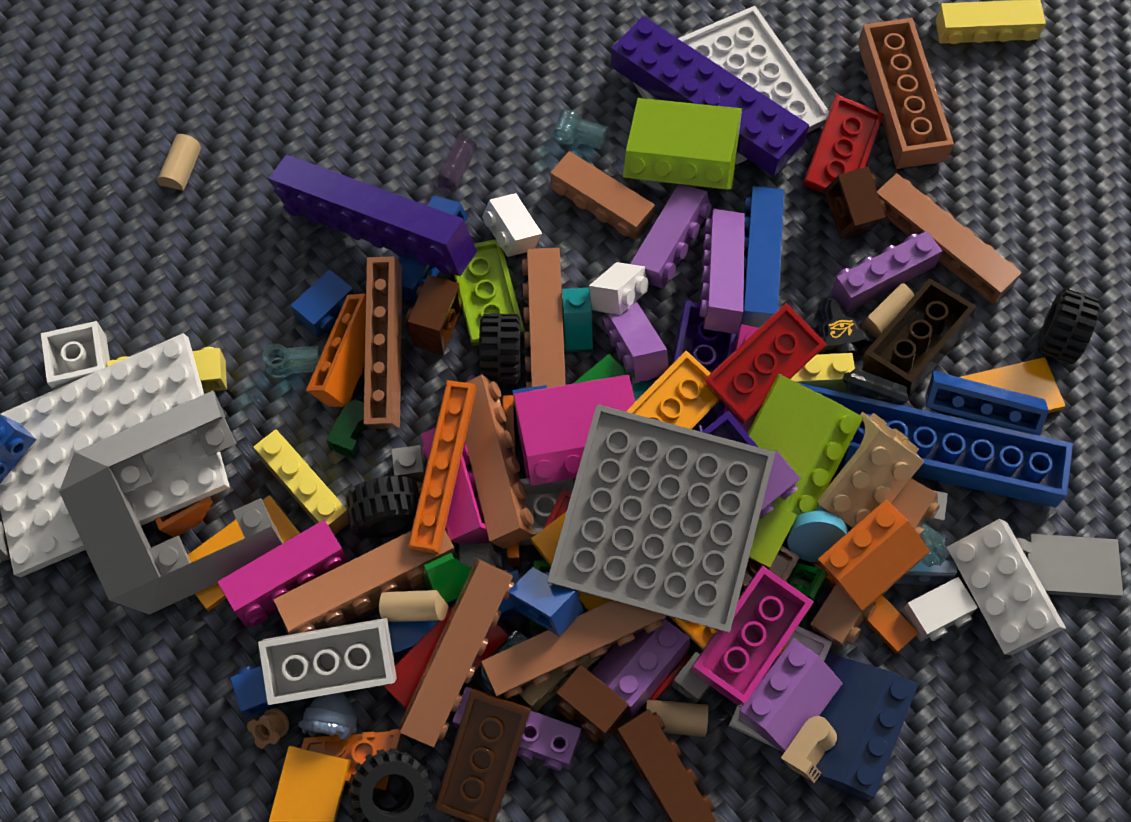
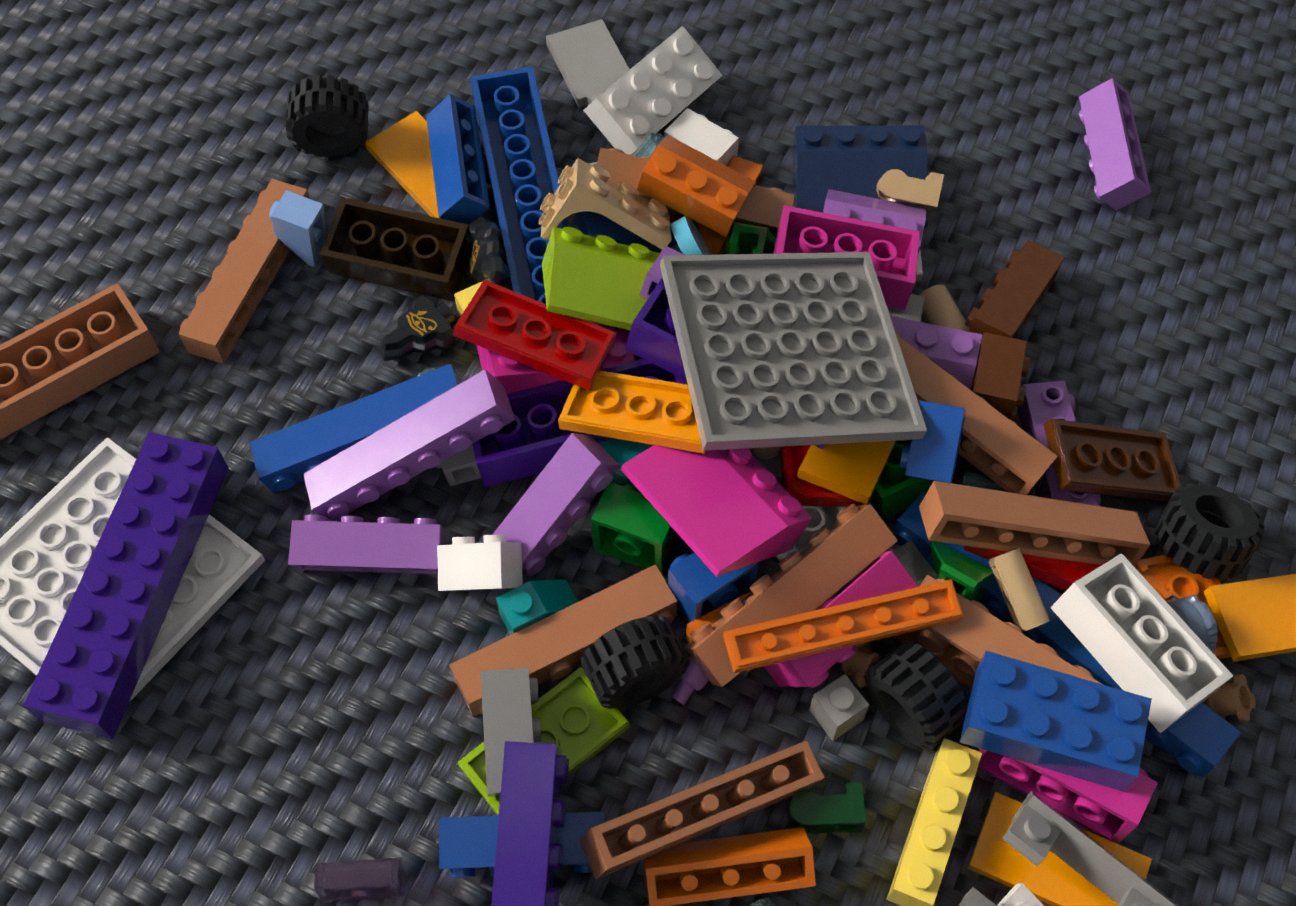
camera: 115 degrees left, 5 degrees down
reddish brown brick [406,274,462,355] -> none
white brick [482,193,542,257] -> none
nougat brick [550,151,655,240] -> none
clear light blue piece [552,109,607,149] -> none
lime slope [623,98,742,189] -> none
red tile [802,94,884,194] -> none
reddish brown brick [824,166,886,239] -> none
medium lavender brick [831,231,942,313] -> none
tan brick [861,283,914,338] -> none
none -> light blue slope [269,190,327,267]
none -> light grey brick [480,667,541,797]
none -> blue brick [960,651,1152,792]

